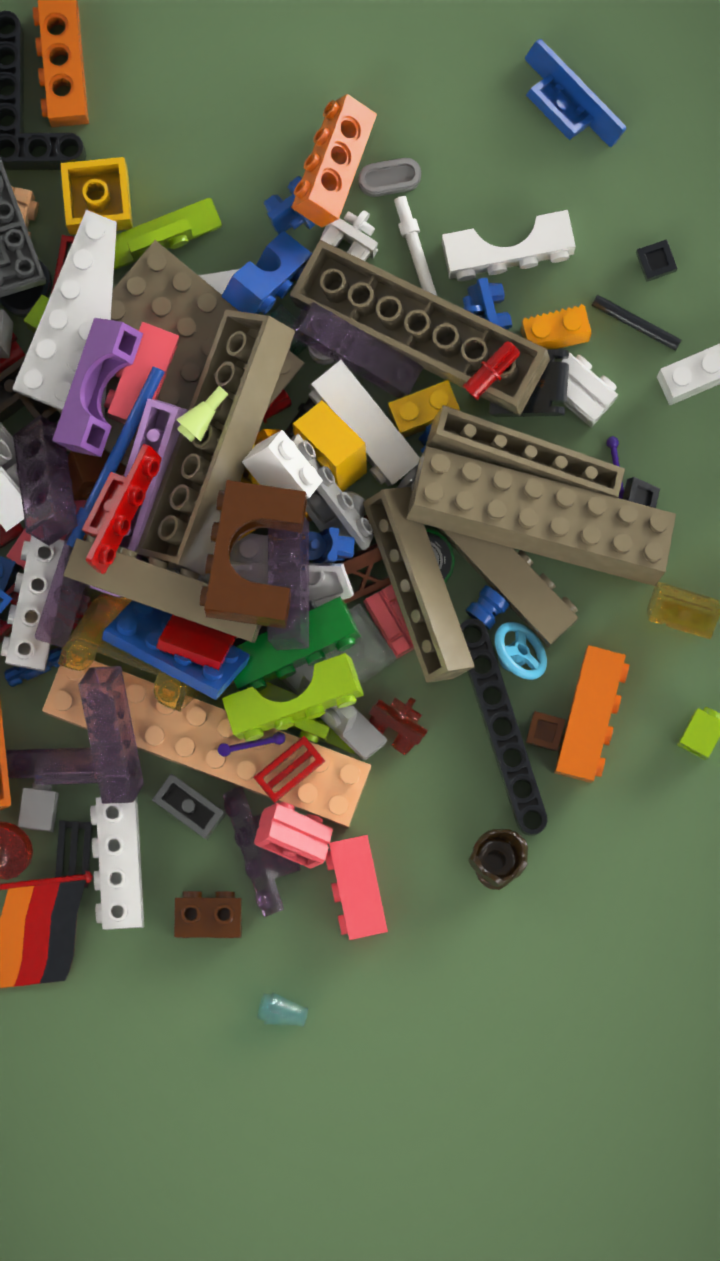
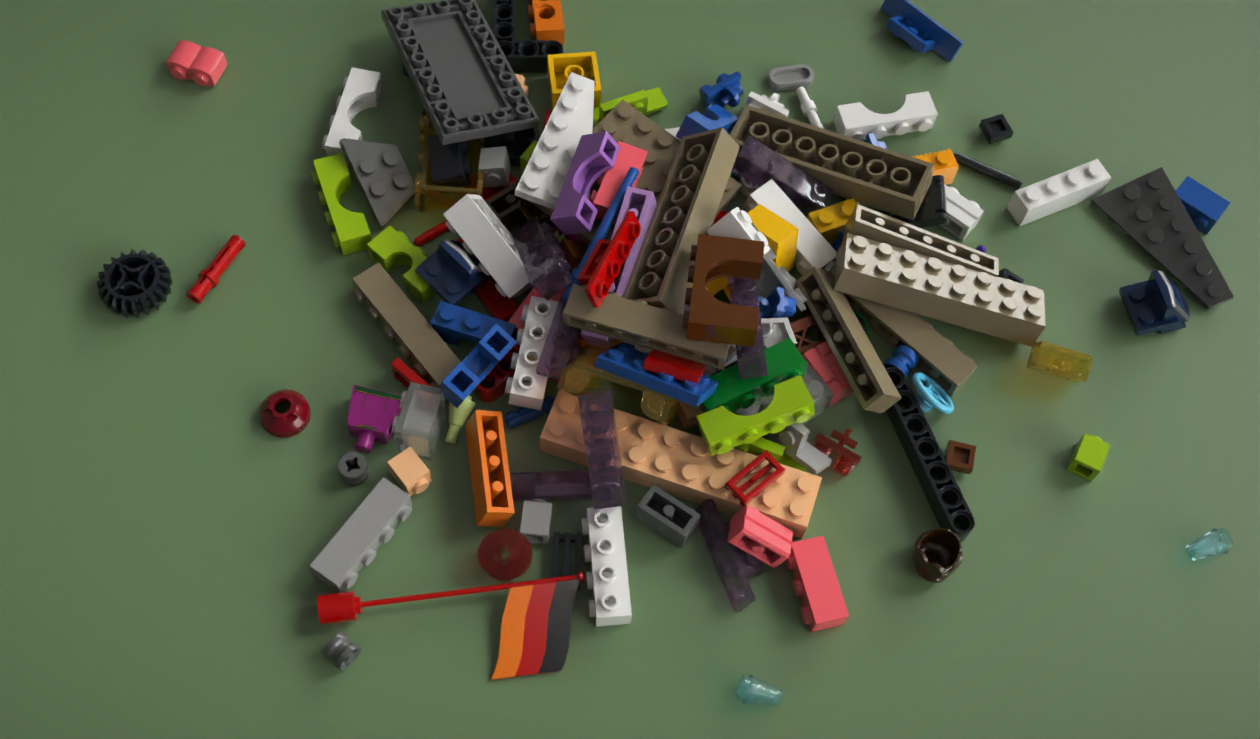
camera: 10 degrees left, 20 degrees down
reddish brown brick [174,891,242,938] -> none
yellowish green cone [176,386,229,442] -> none
dark purple hinge [218,732,286,757] -> none
orange brick [291,94,377,228] -> none
red axle [462,341,520,400] -> none
orange brick [554,645,630,783] -> none

